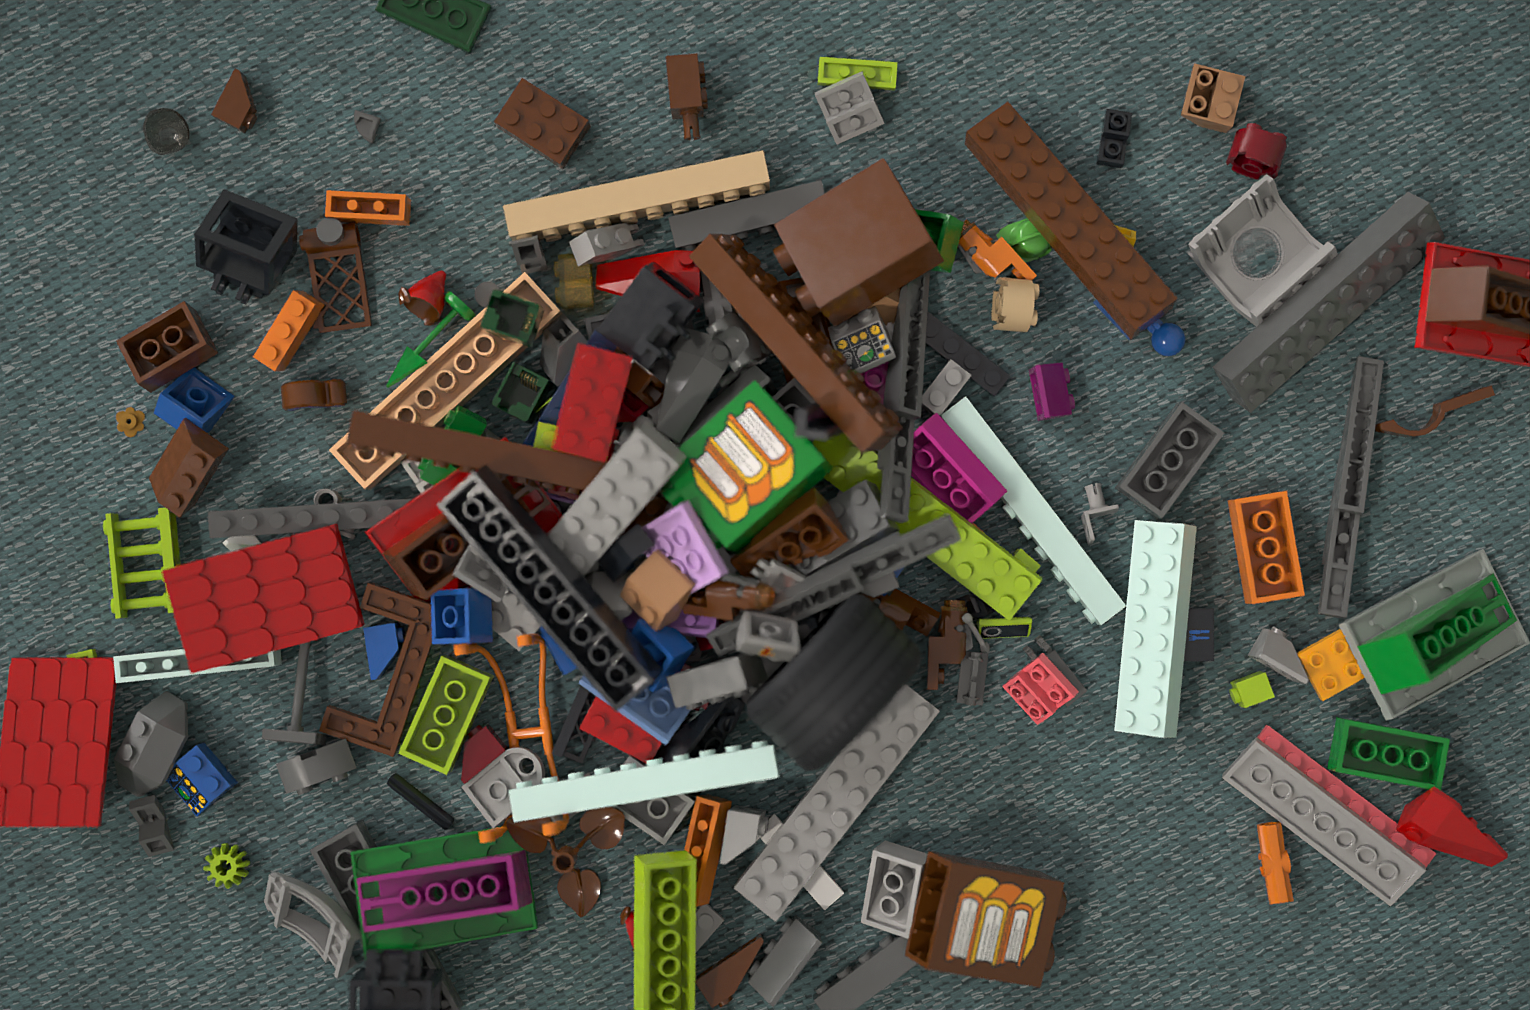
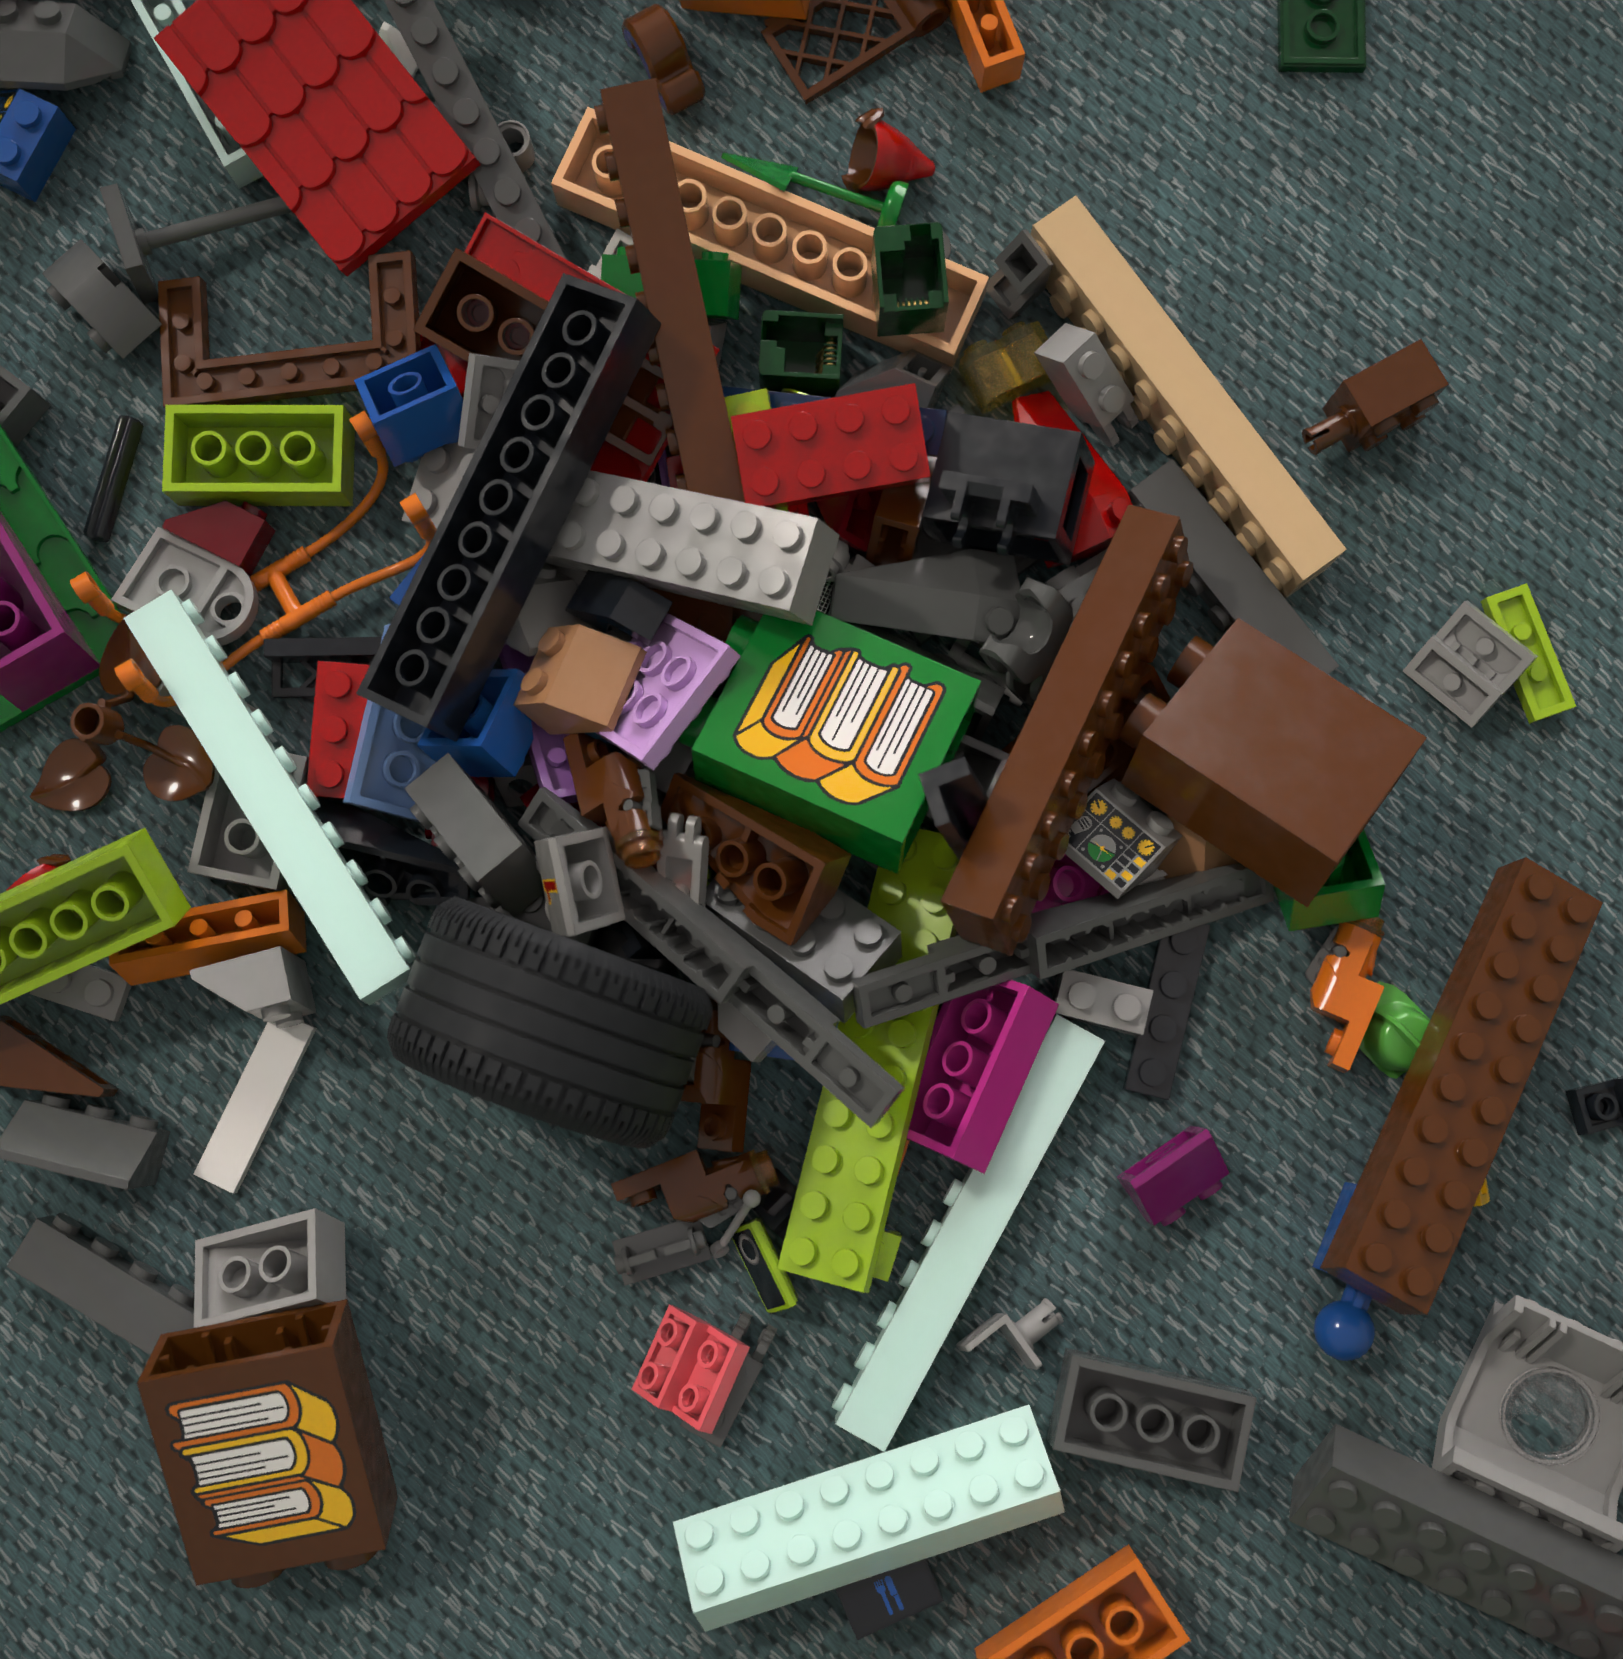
camera: 65 degrees right, 5 degrees down
blue slope [363,622,406,680] -> none
reddish brown brick [494,78,591,170] -> none
light grey brick [734,685,940,922] -> none
tan brick [991,277,1039,332] -> none

